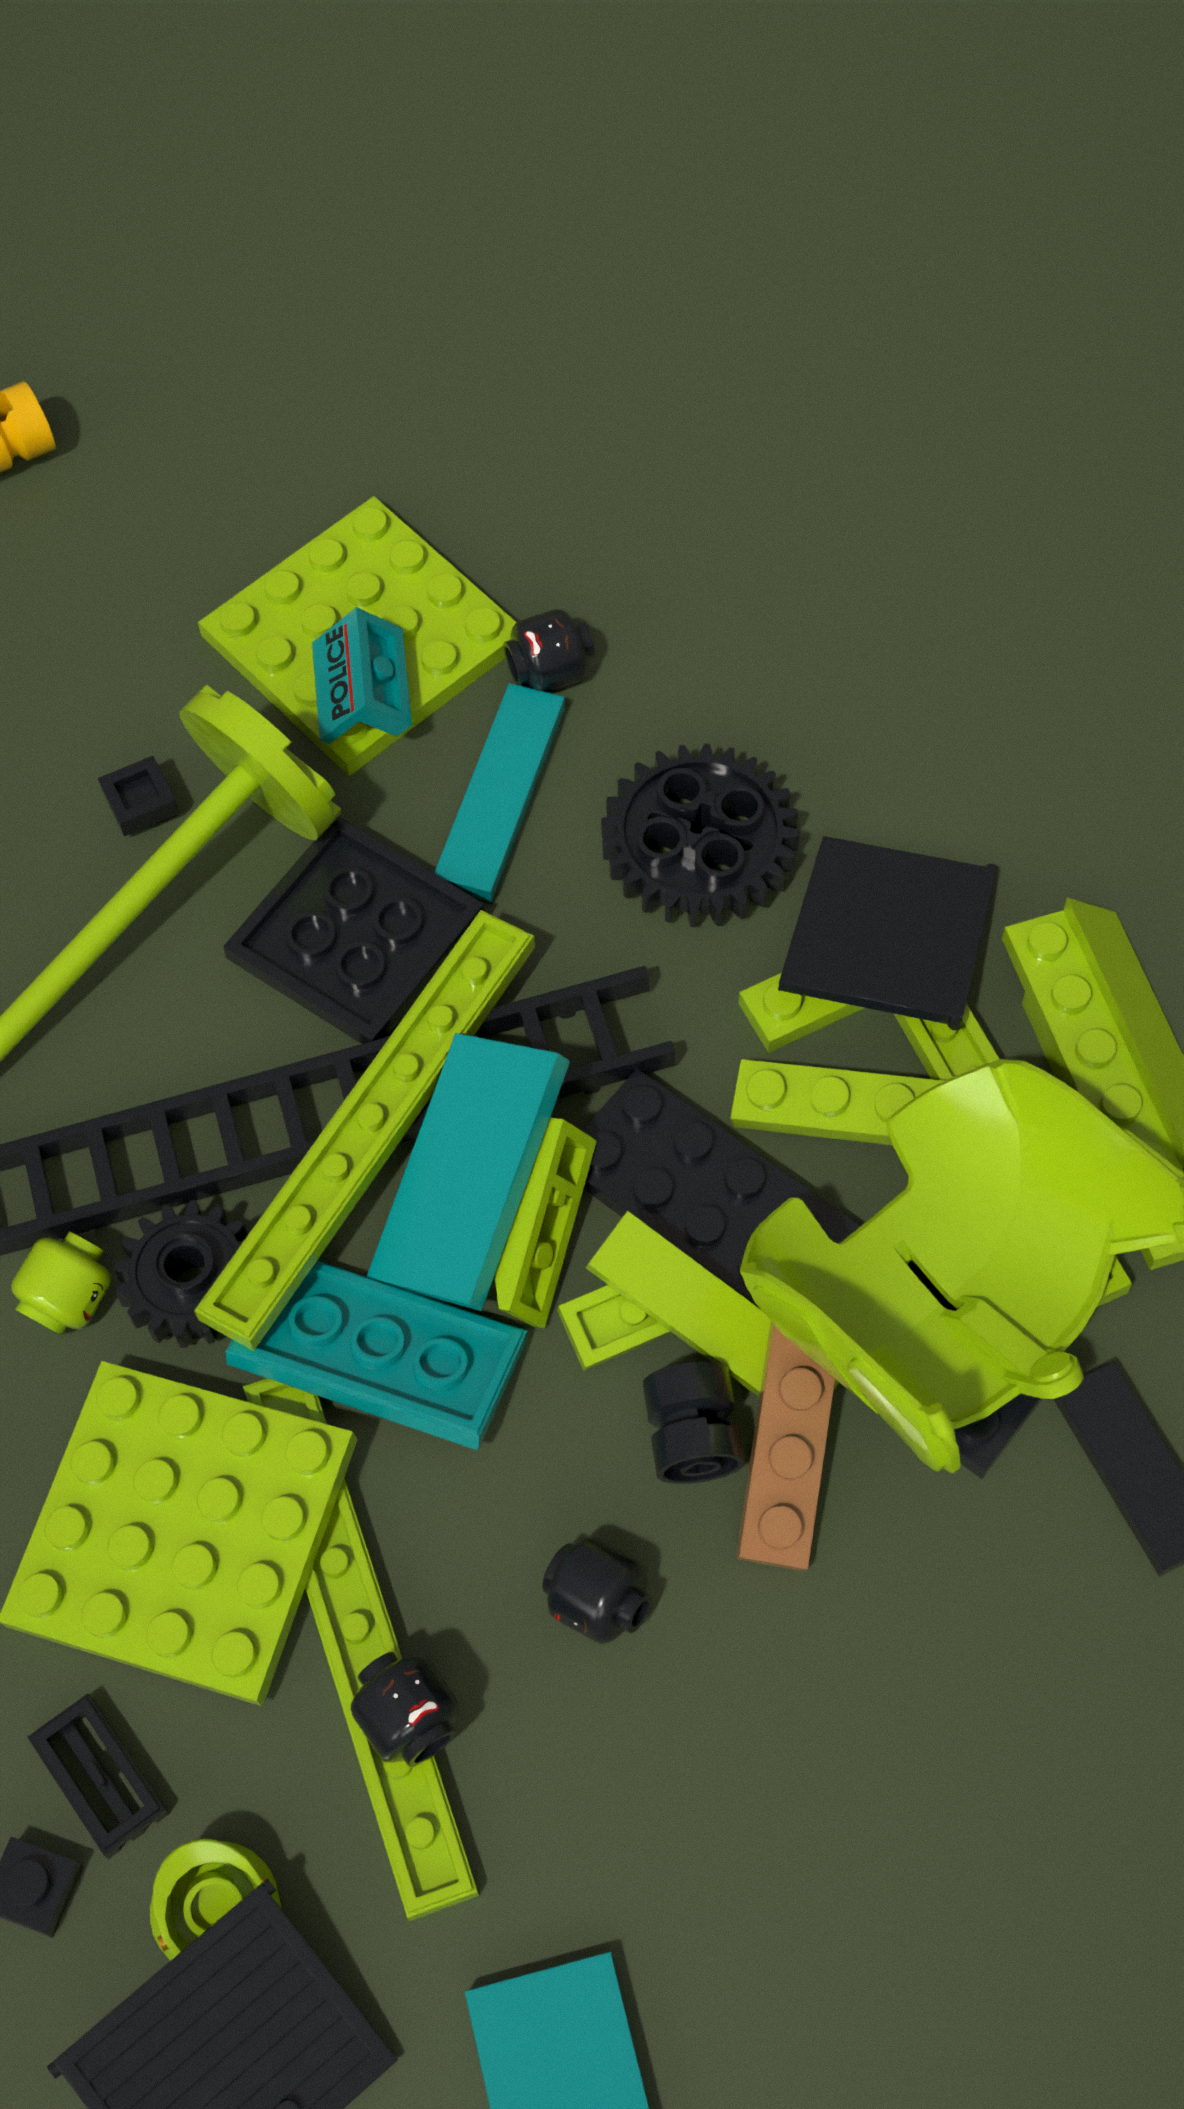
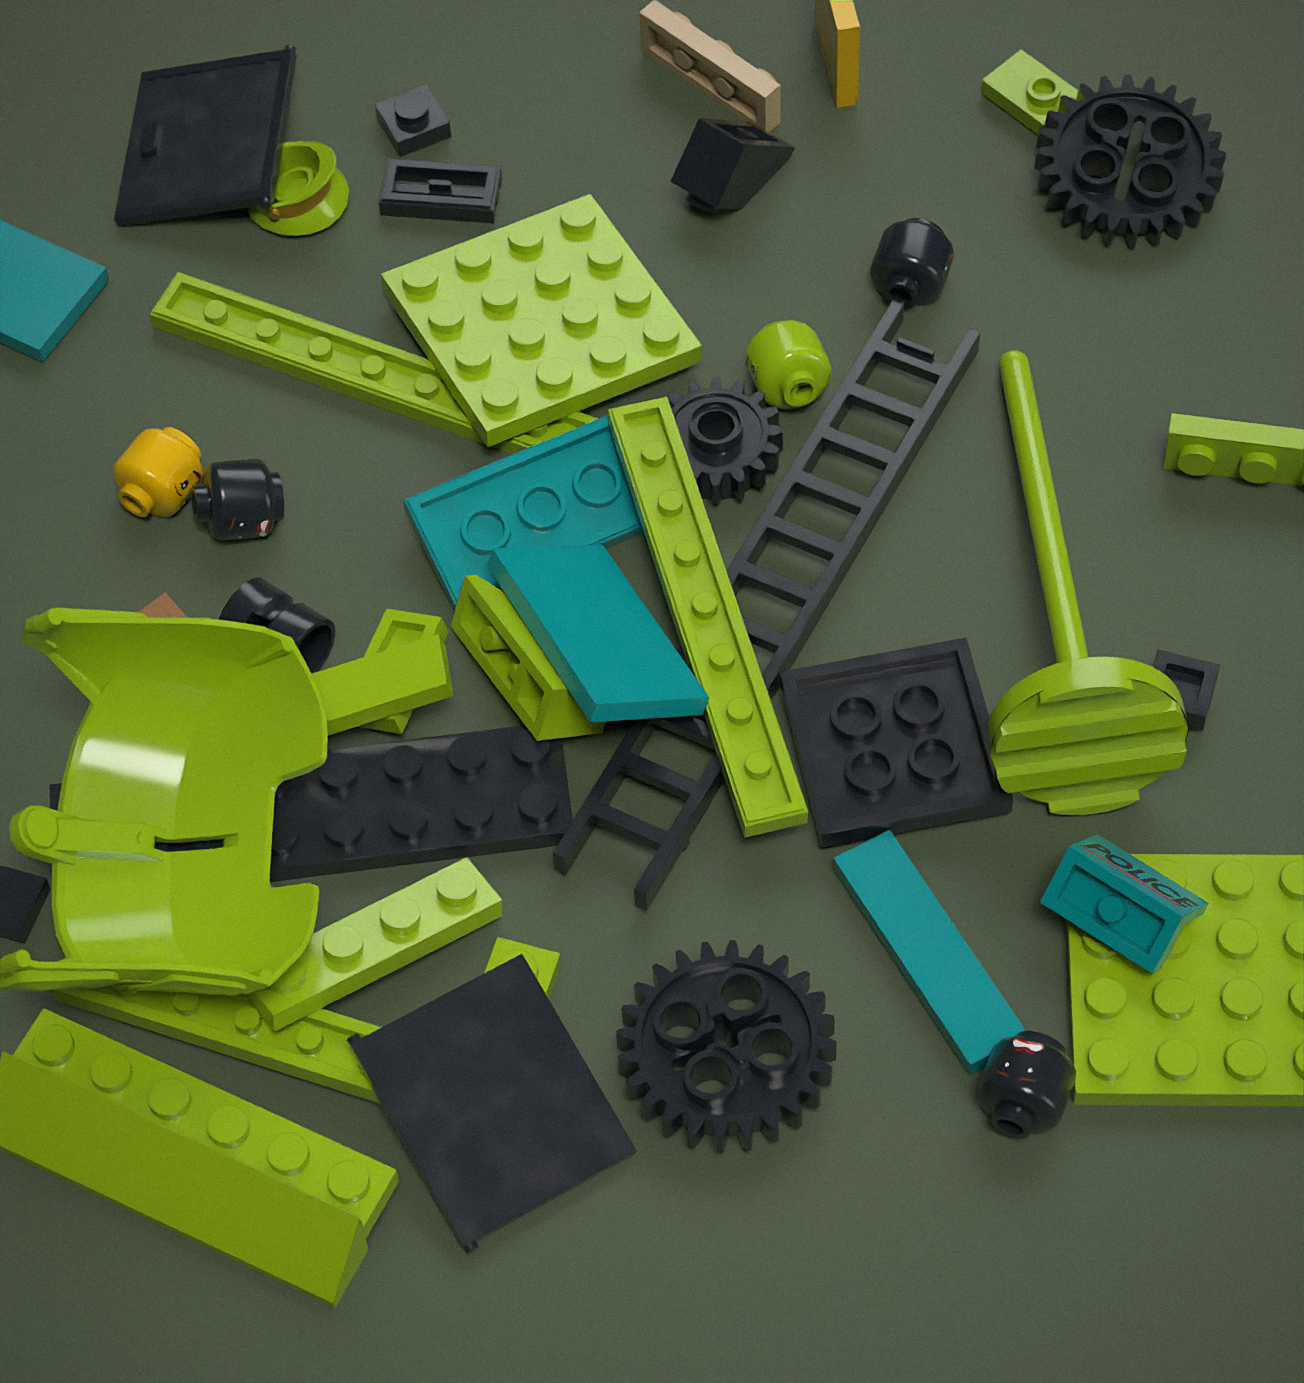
camera: 135 degrees right, 5 degrees down
black head [350,1652,459,1767] -> none
none -> yellow head [113,427,204,518]

